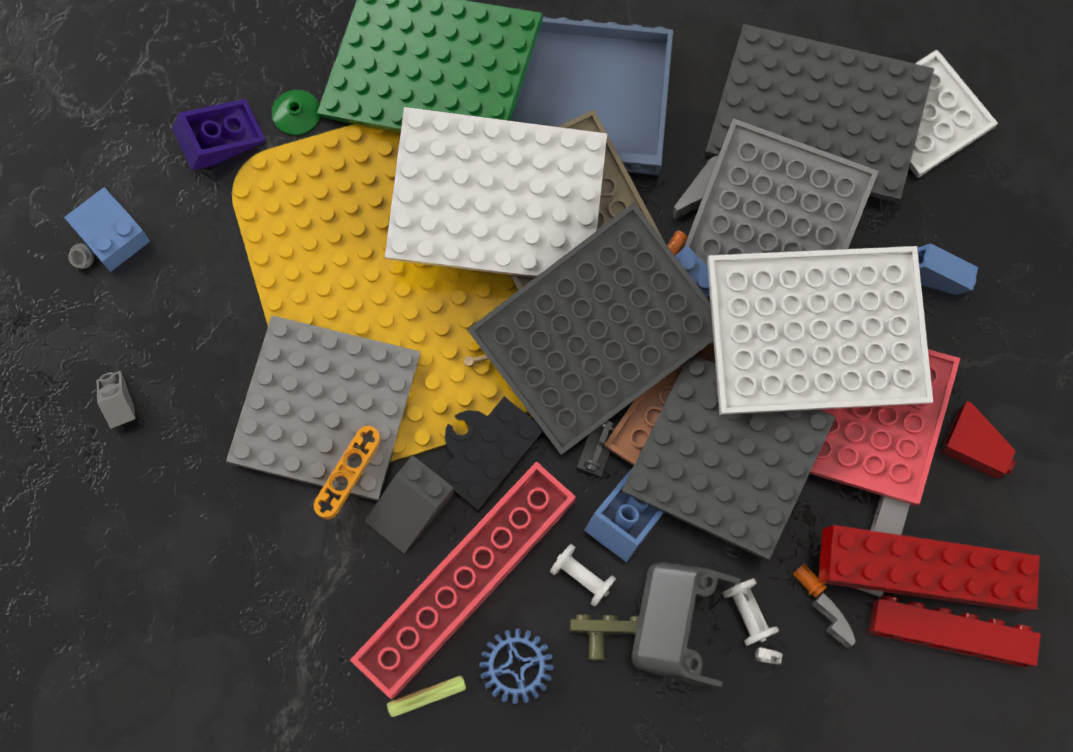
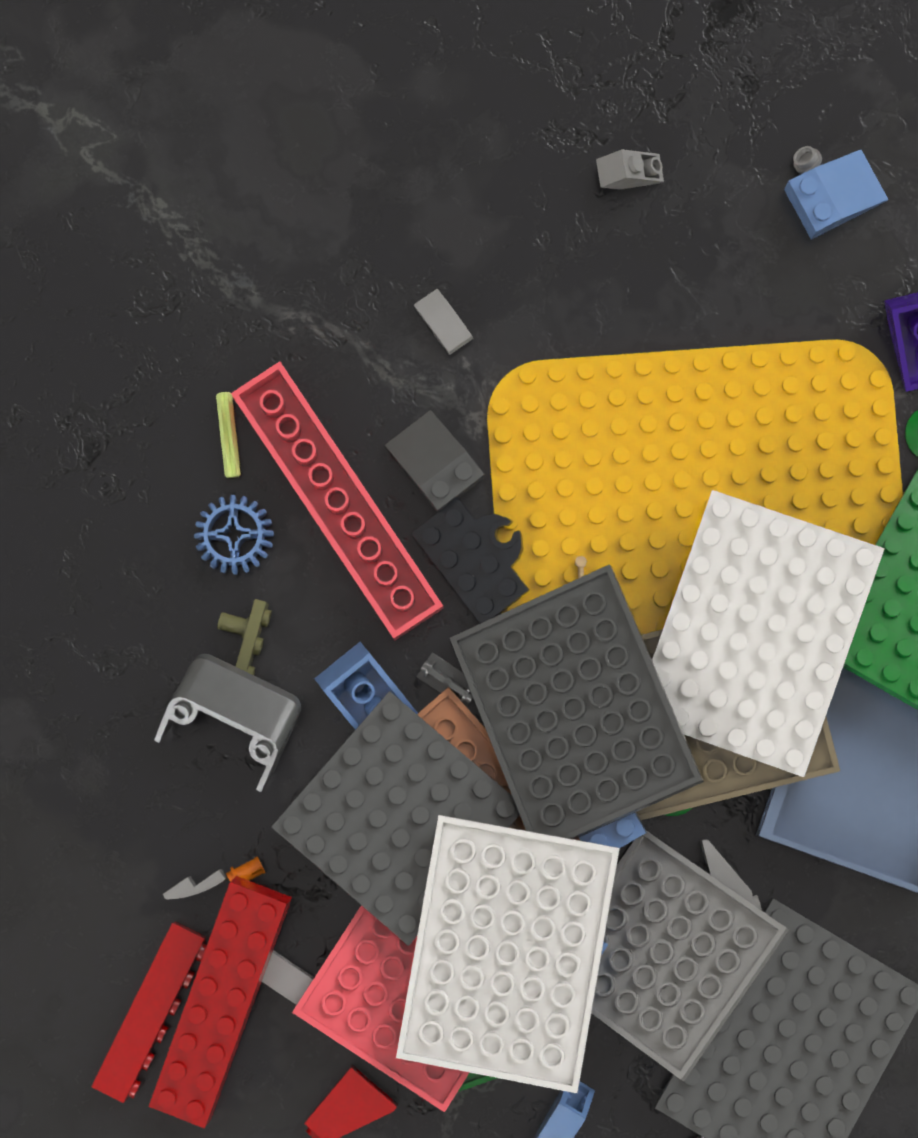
camera: 105 degrees right, 10 degrees up
light grey plate [226,315,421,501] -> none
light orange beam [314,426,381,520] -> none
white hose [550,544,616,607] -> none
orange pin [667,231,688,256] -> none
white hose [722,579,779,646] -> none
white tile [755,648,783,665] -> none
none -> light grey slope [414,289,473,355]

